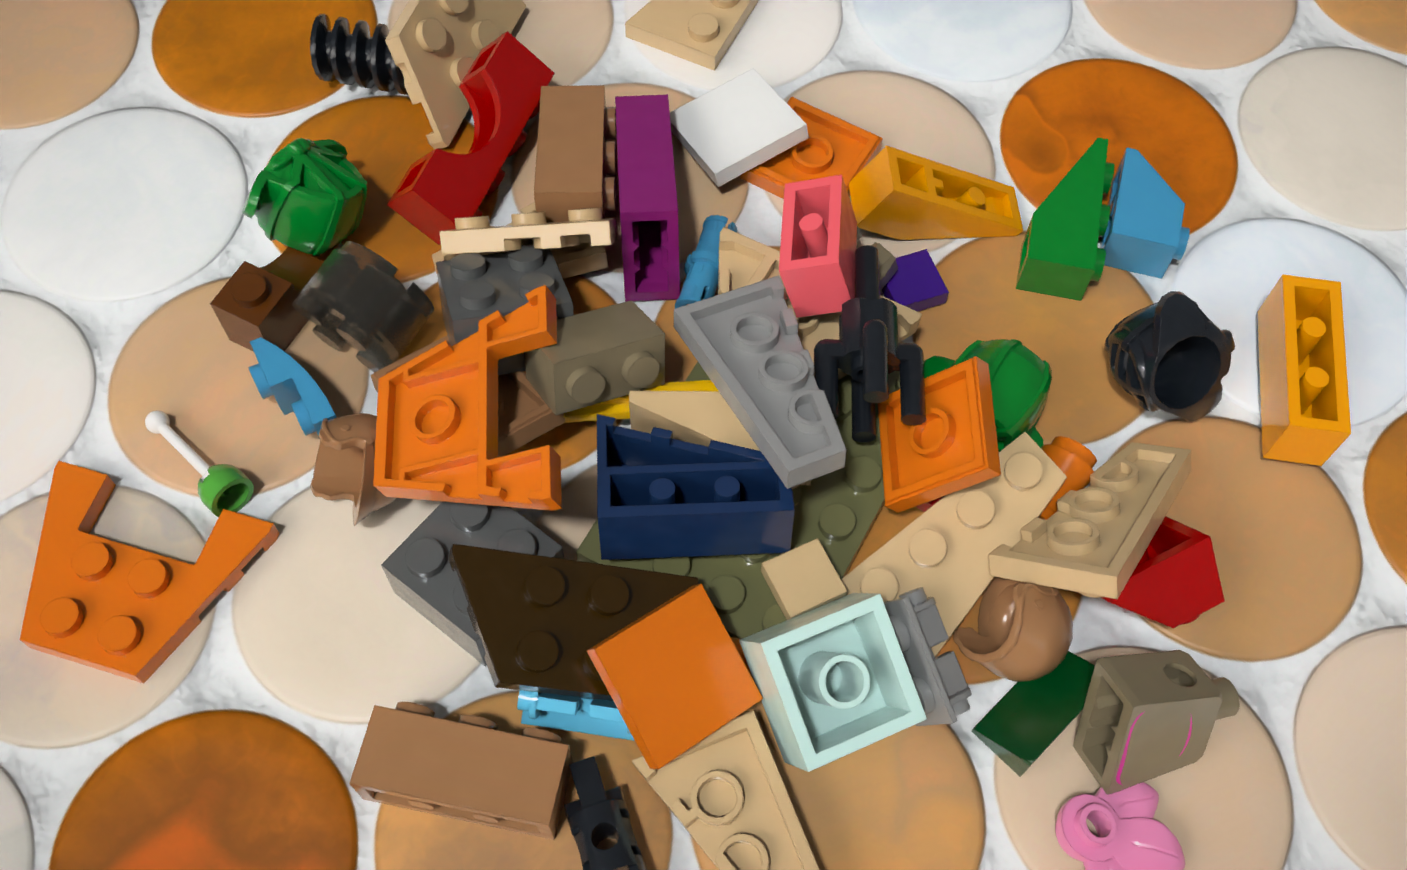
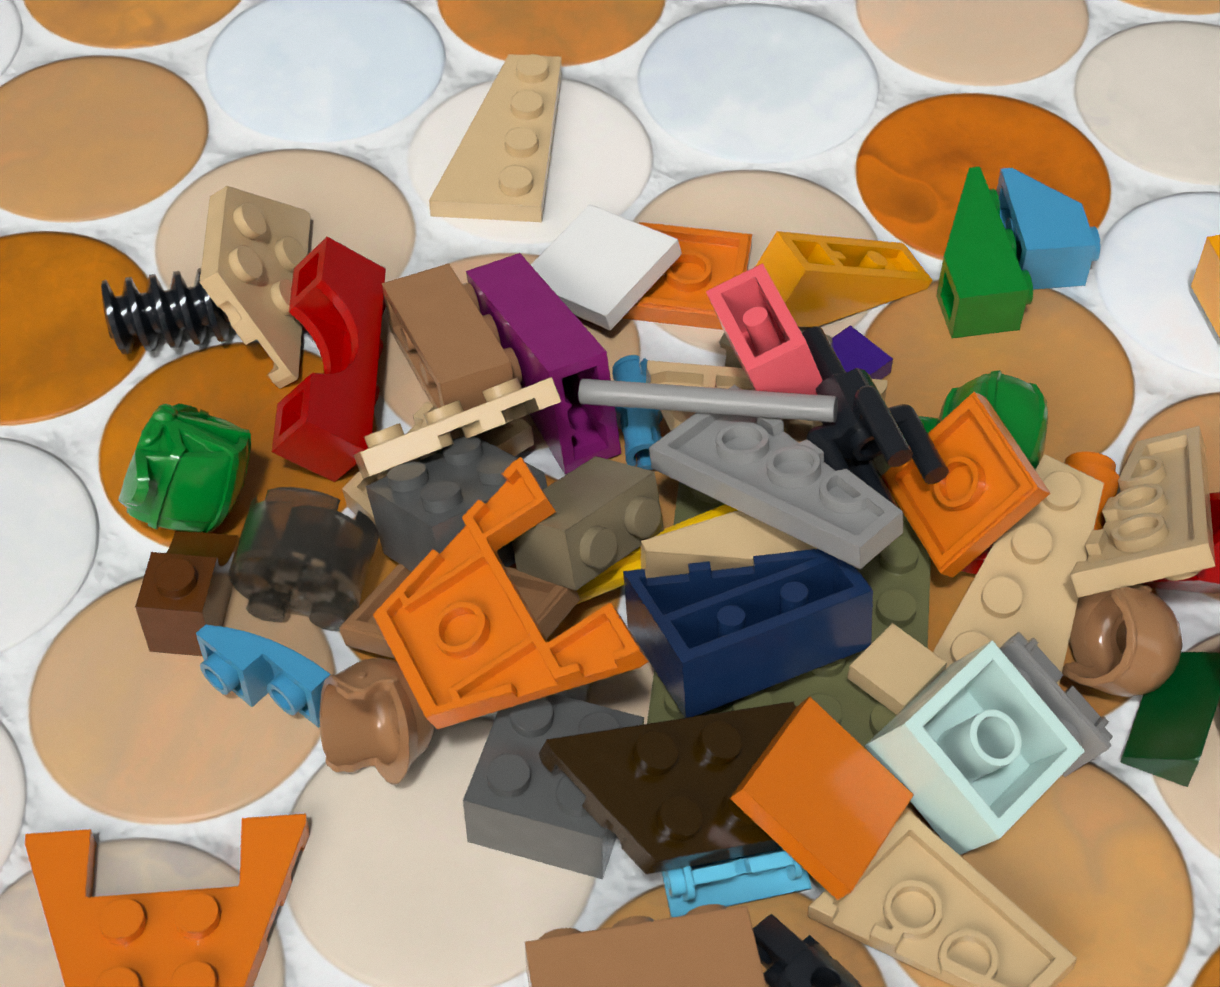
camera: 20 degrees left, 10 degrees down
bright green hinge [145,411,254,517] -> none
black piece [1105,291,1235,422] -> none
none -> light grey bar [578,379,838,422]

